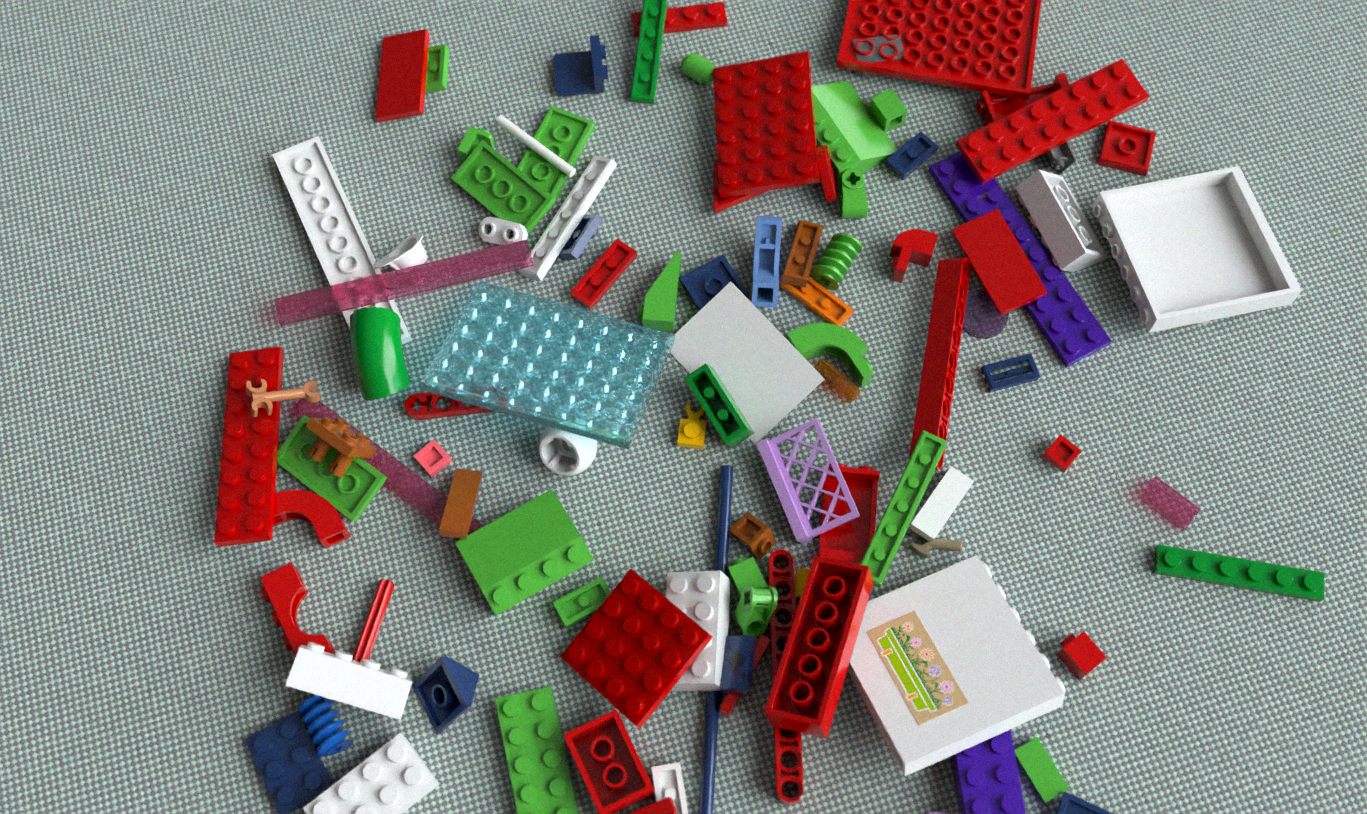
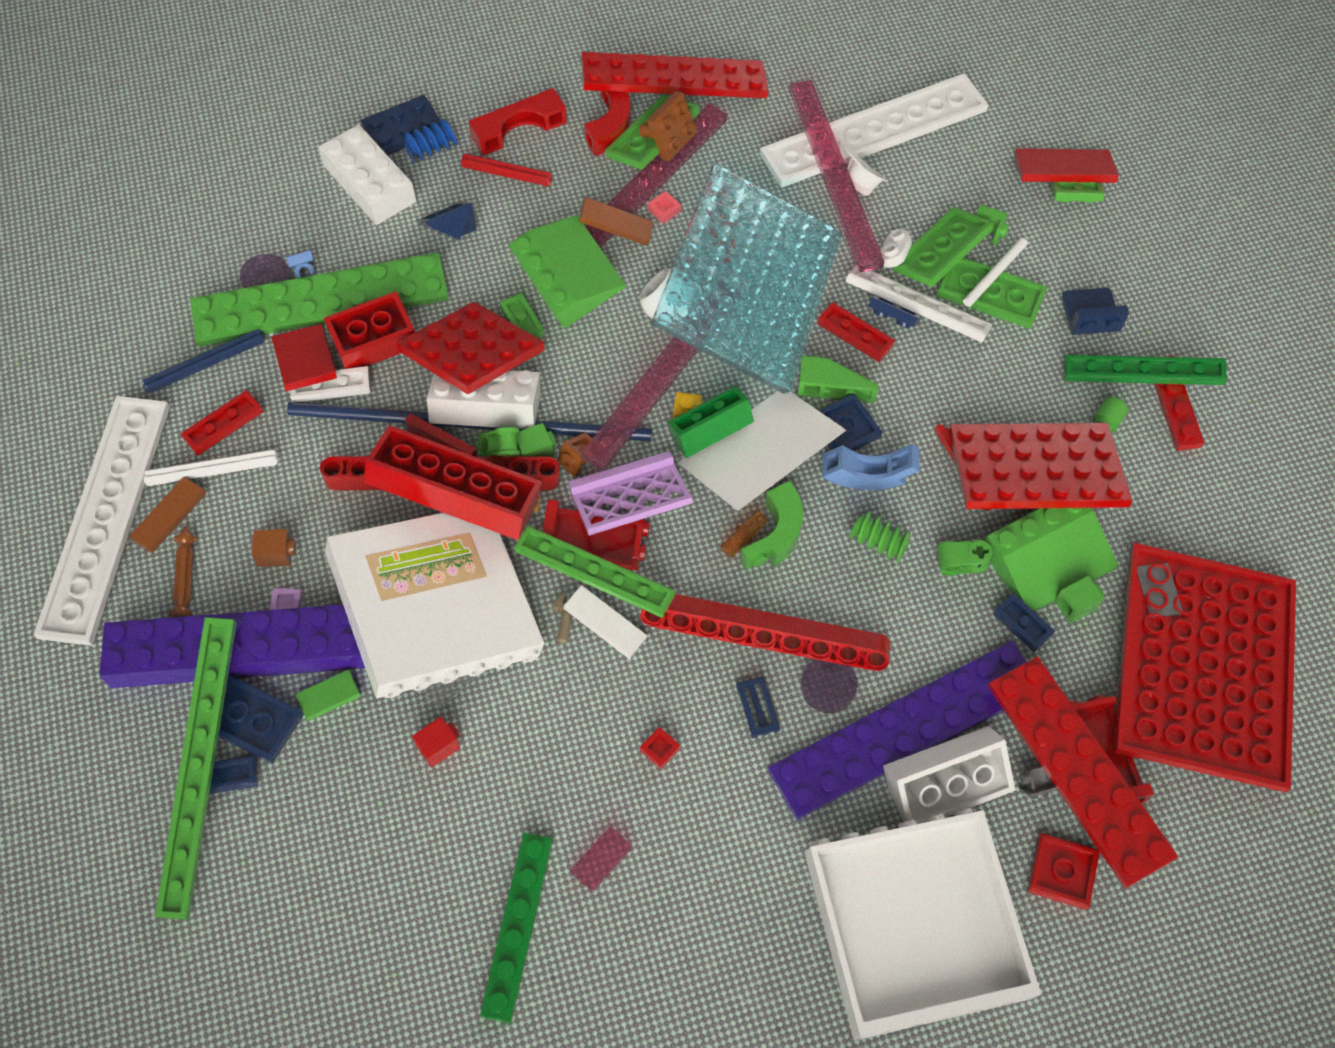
camera: 90 degrees right, 5 degrees down
nougat bar [245,379,321,417] -> none
white slope [286,642,412,720] -> none
green brick [350,307,411,400] -> none
dark blue tile [720,635,756,693] -> none
orange tile [779,276,854,326] -> none
dark orange tile [781,220,824,288] -> none
red tile [816,145,838,202] -> none
red brick [889,229,938,283] -> none
red tile [952,208,1047,317] -> none
none -> clear pink plate [581,281,741,471]

